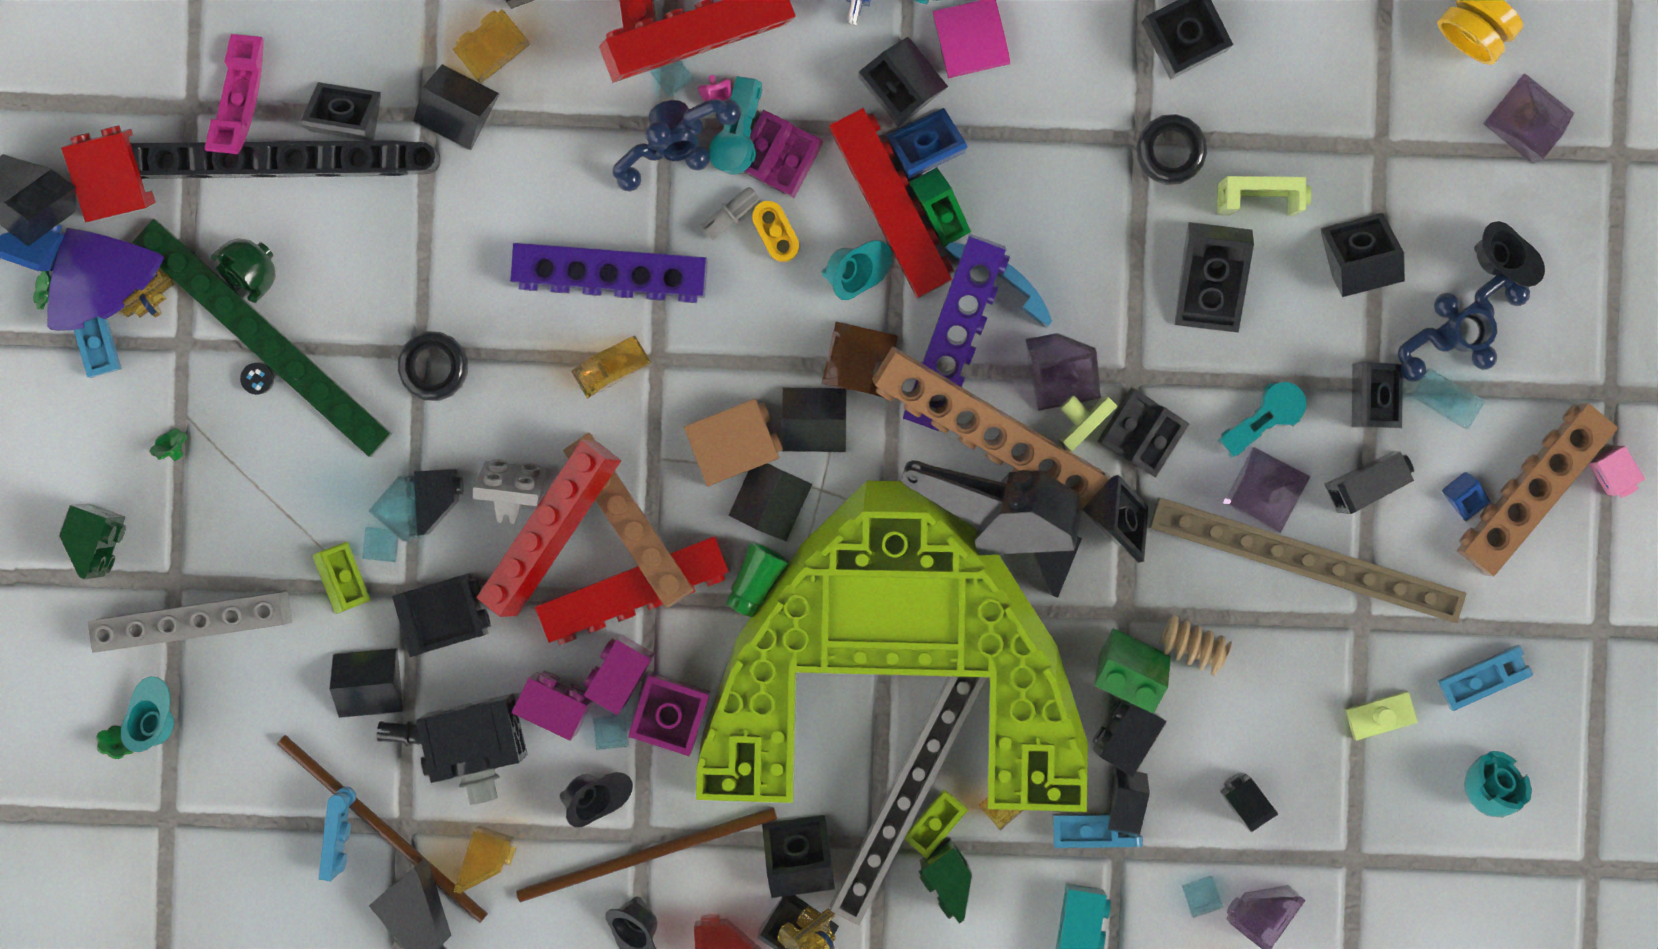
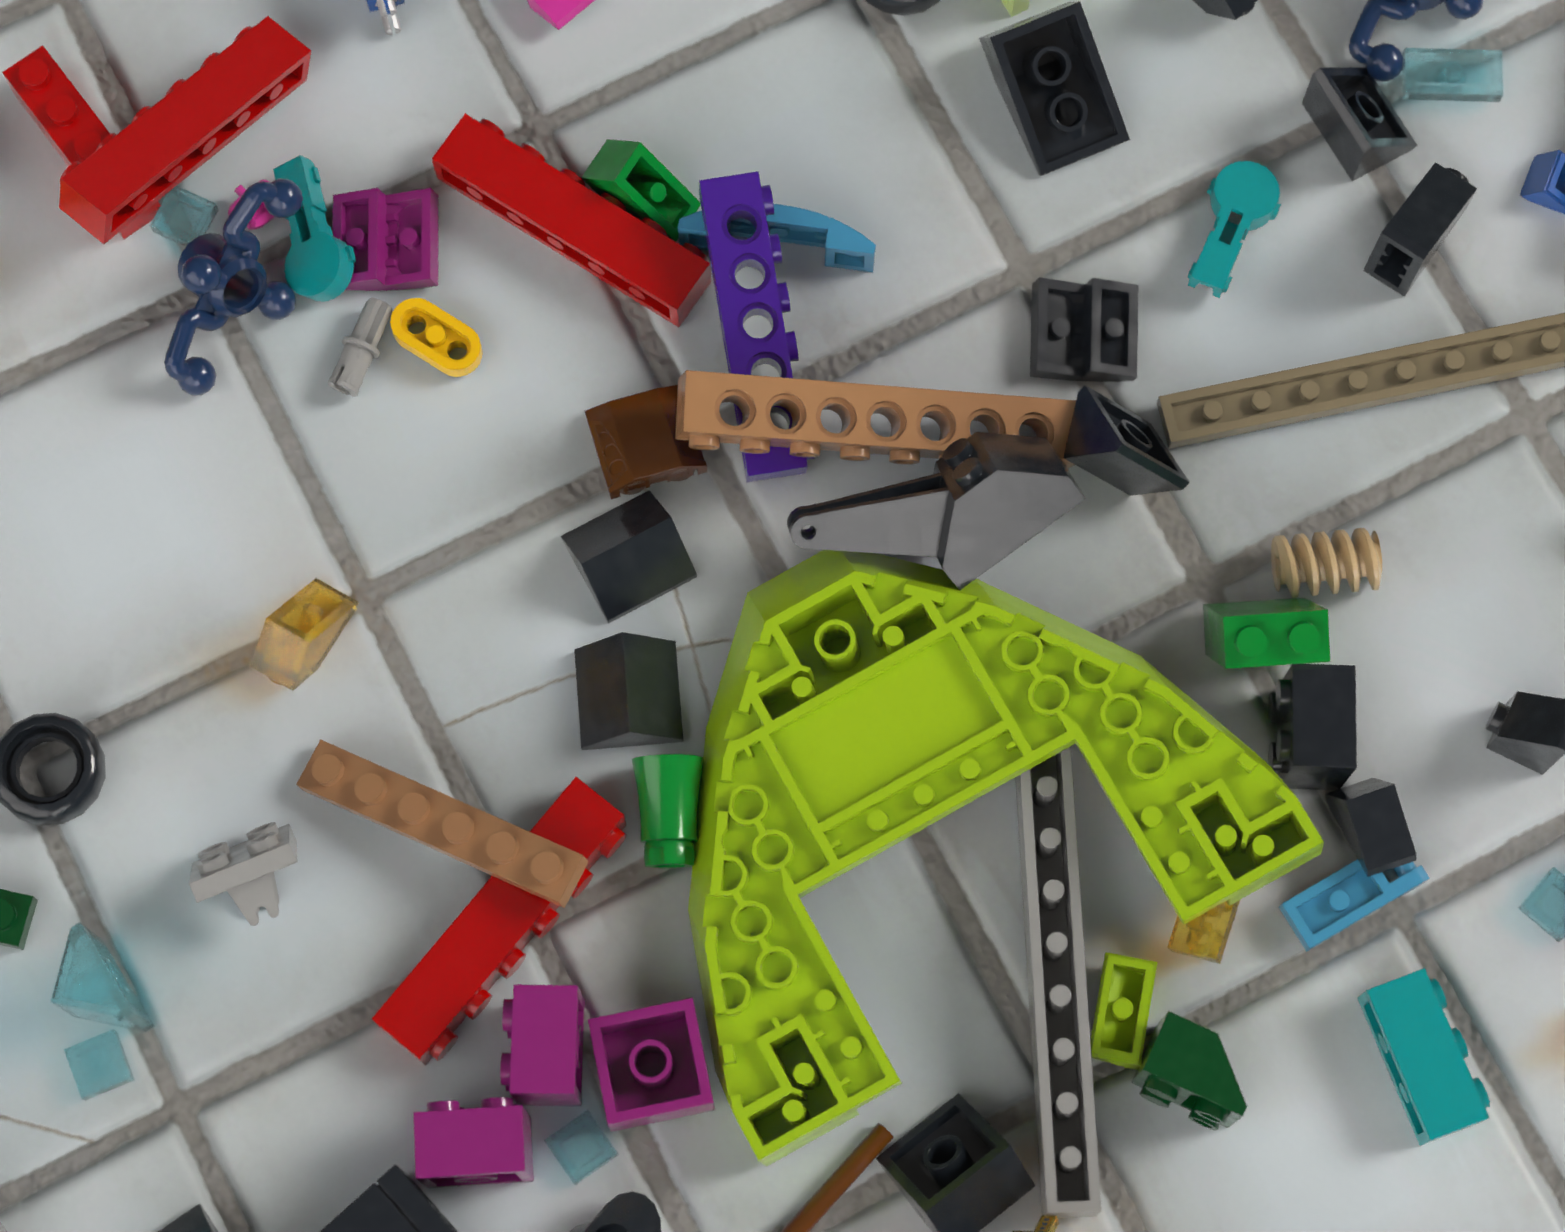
camera: 30 degrees left, 15 degrees down
lime slope [313,541,371,614] -> none
black panel [392,573,491,657] -> none
black slope [414,469,464,536] -> none
red brick [476,440,622,617] -> none
dark purple brick [510,243,708,303] -> none
medium nougat panel [684,398,783,487] -> none
teal piece [821,240,892,300] -> none
black slope [858,37,948,127] -> none
blue slope [887,108,967,180] -> none
clear purple slope [1025,333,1101,411] -> none
black slope [1032,536,1082,598] -> none
yellowish green tile [1058,395,1118,452] -> none
clear purple slope [1224,447,1311,533] -> none

